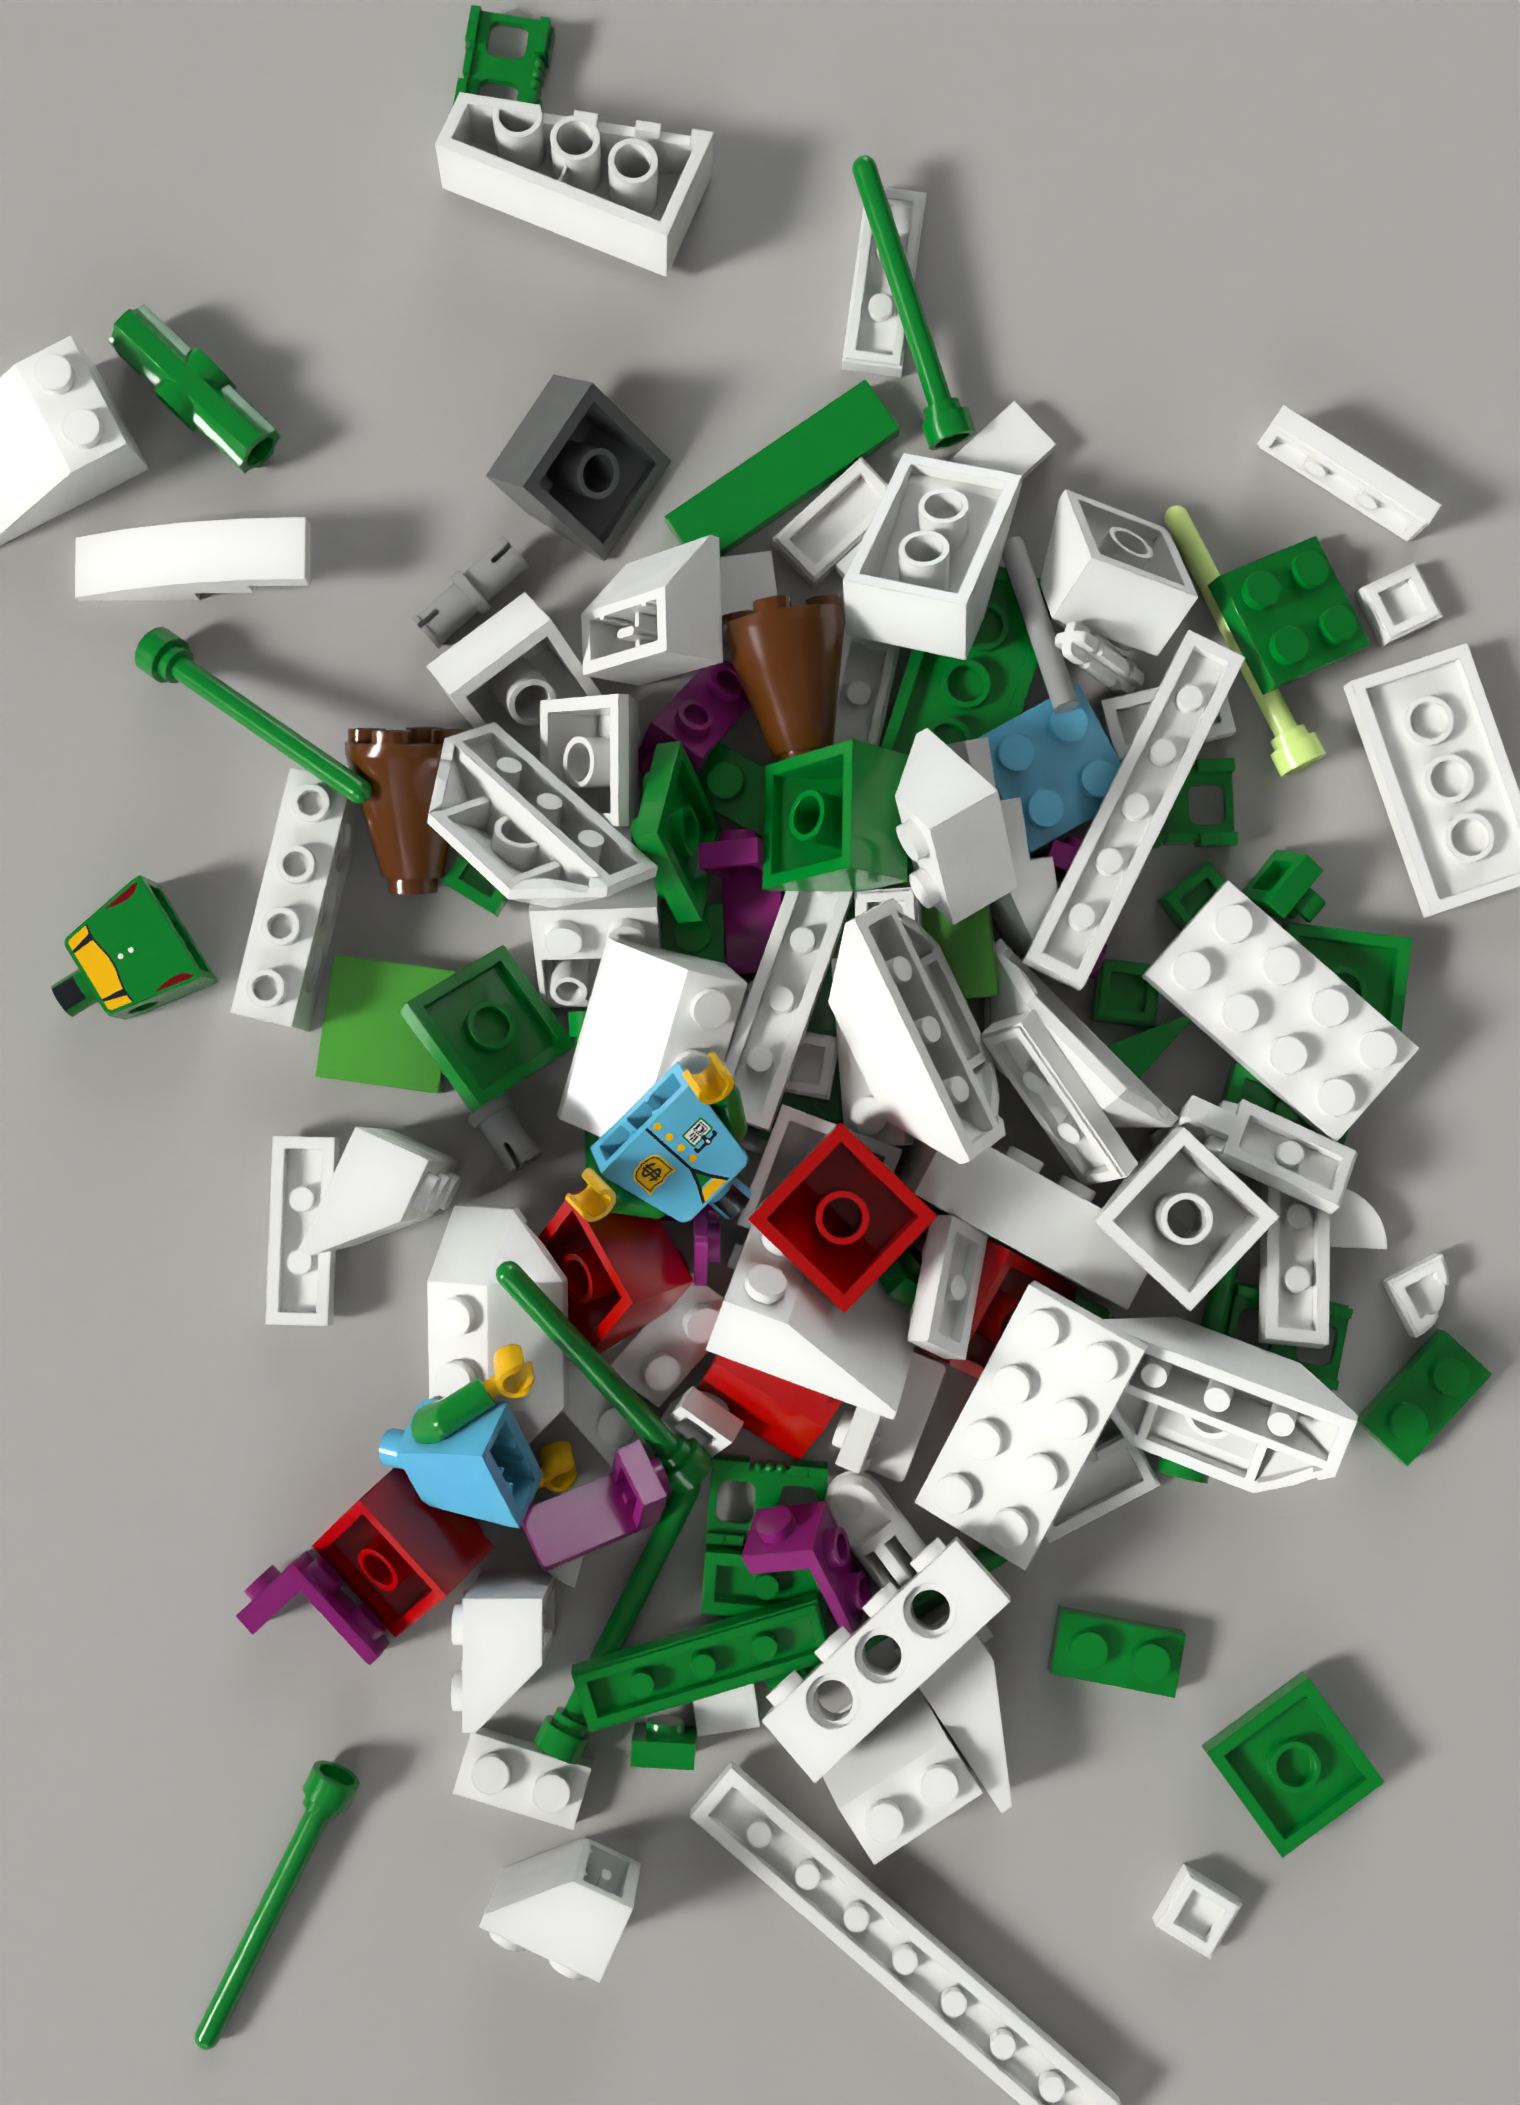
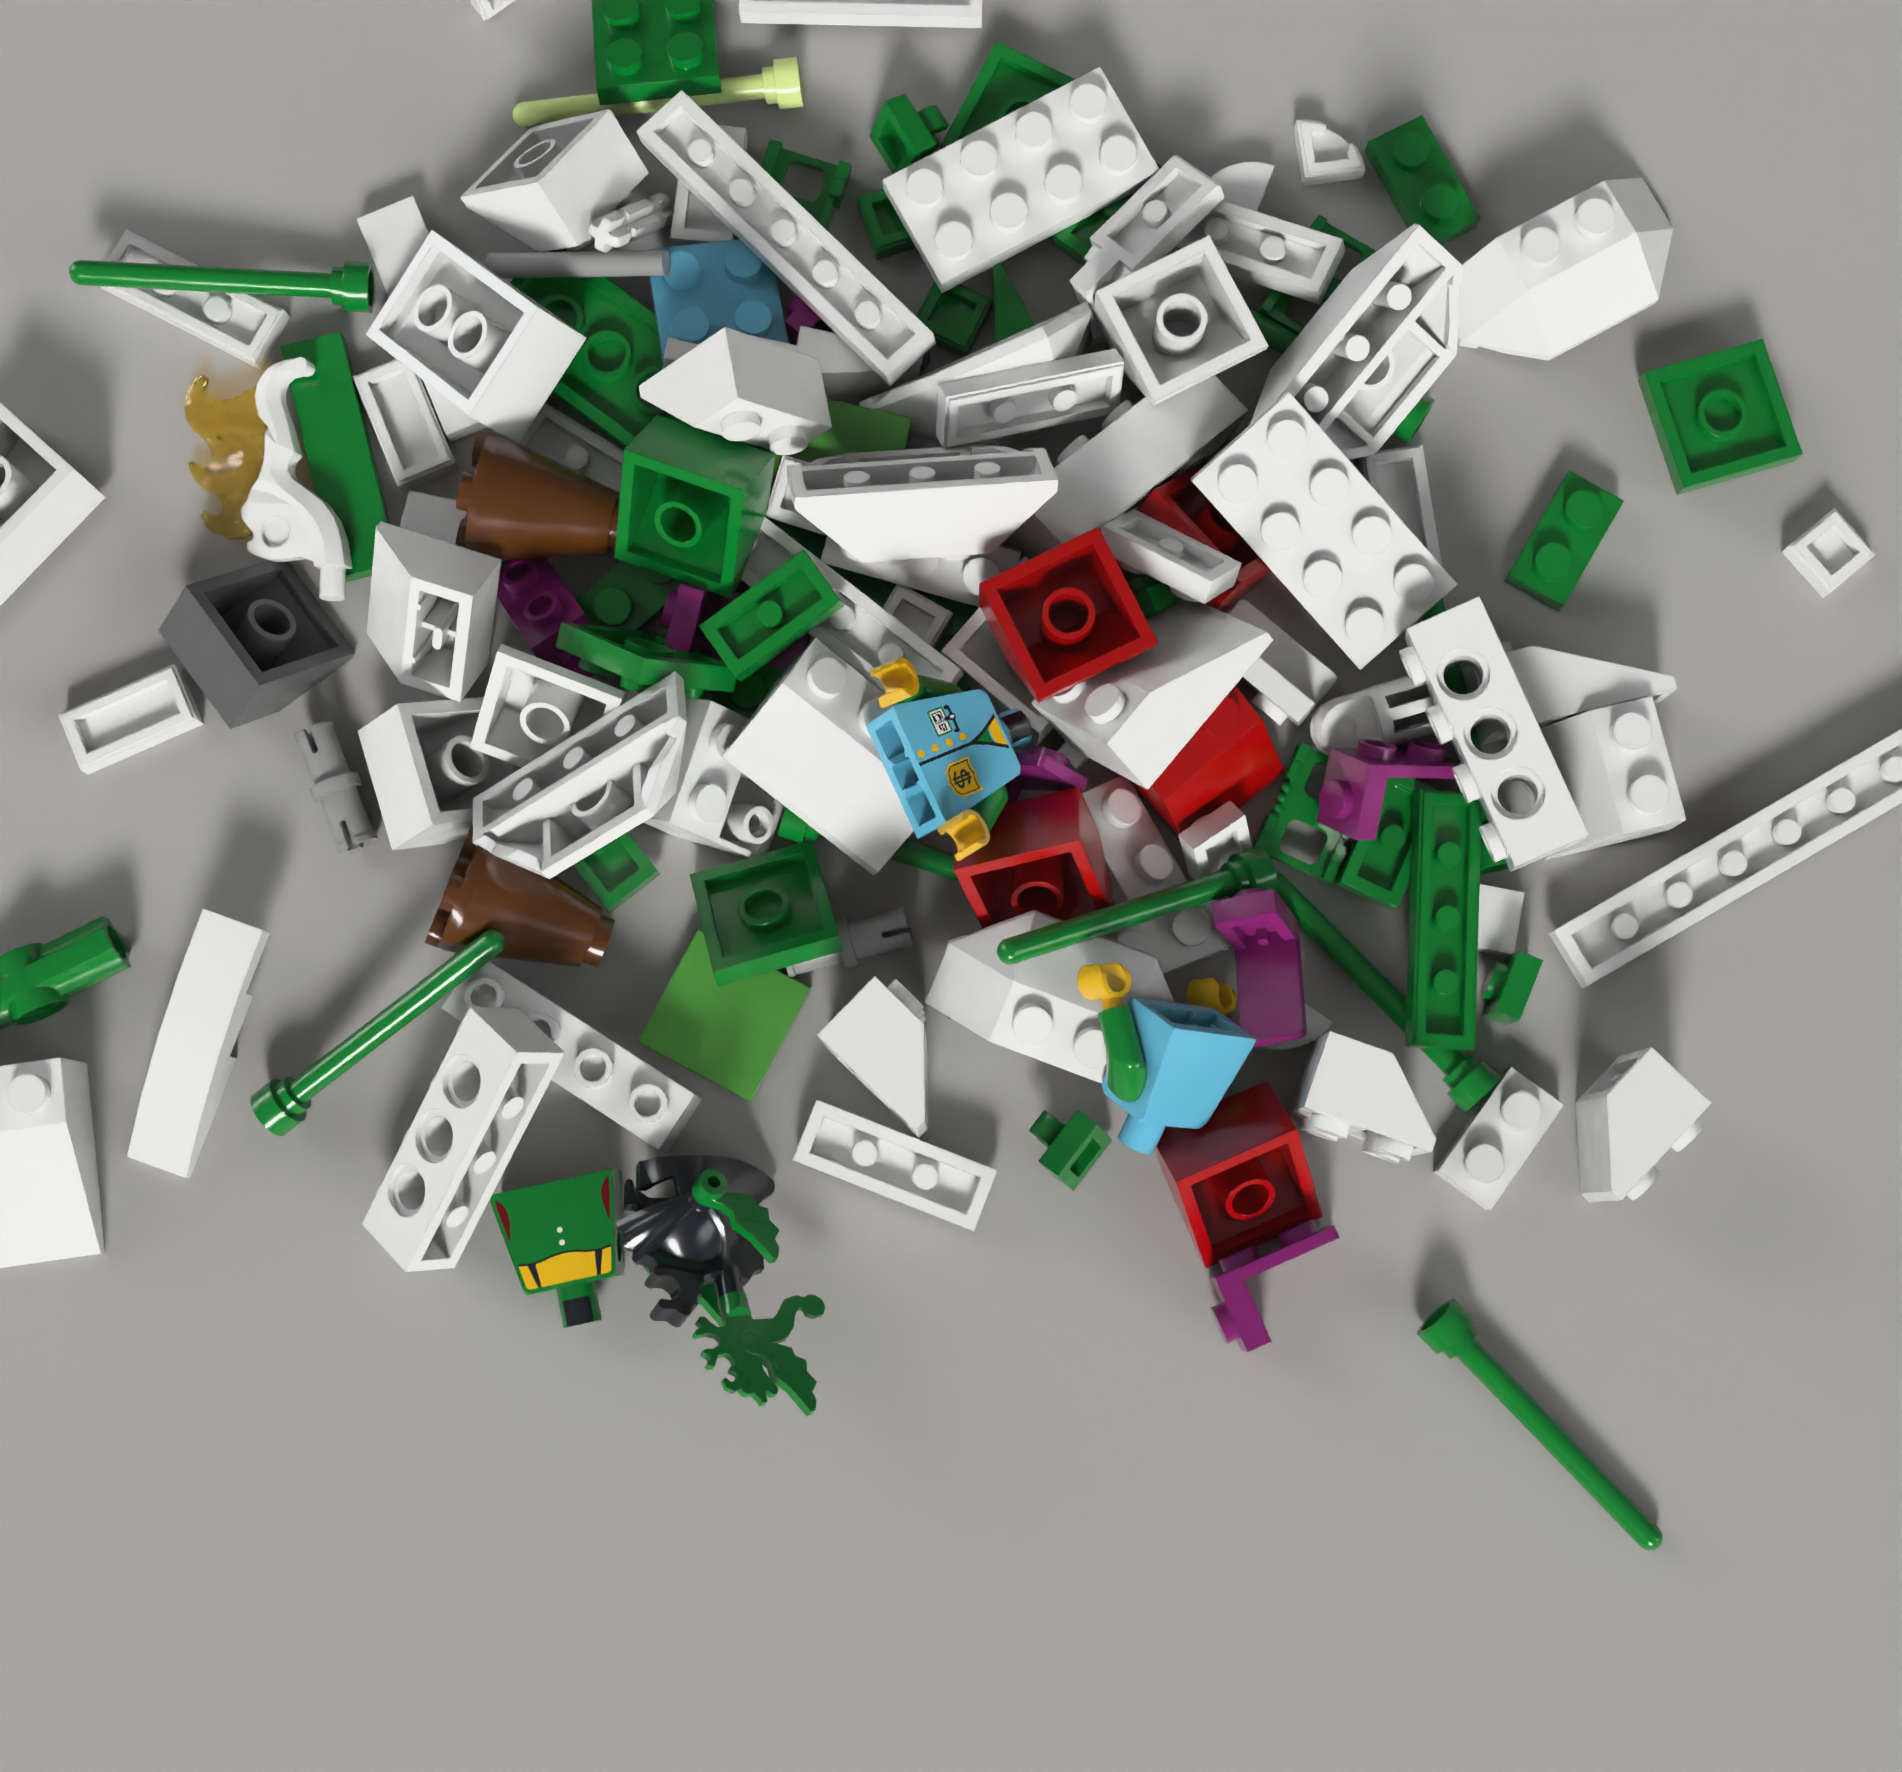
camera: 70 degrees left, 5 degrees down
none -> white tile [58,664,204,775]
none -> piece [184,357,353,601]
none -> white brick [362,1007,565,1272]
none -> helmet [615,1155,825,1416]
none -> green plate [699,549,845,682]
none -> green tile [1028,1110,1112,1191]
none -> white wedge [1458,177,1673,361]

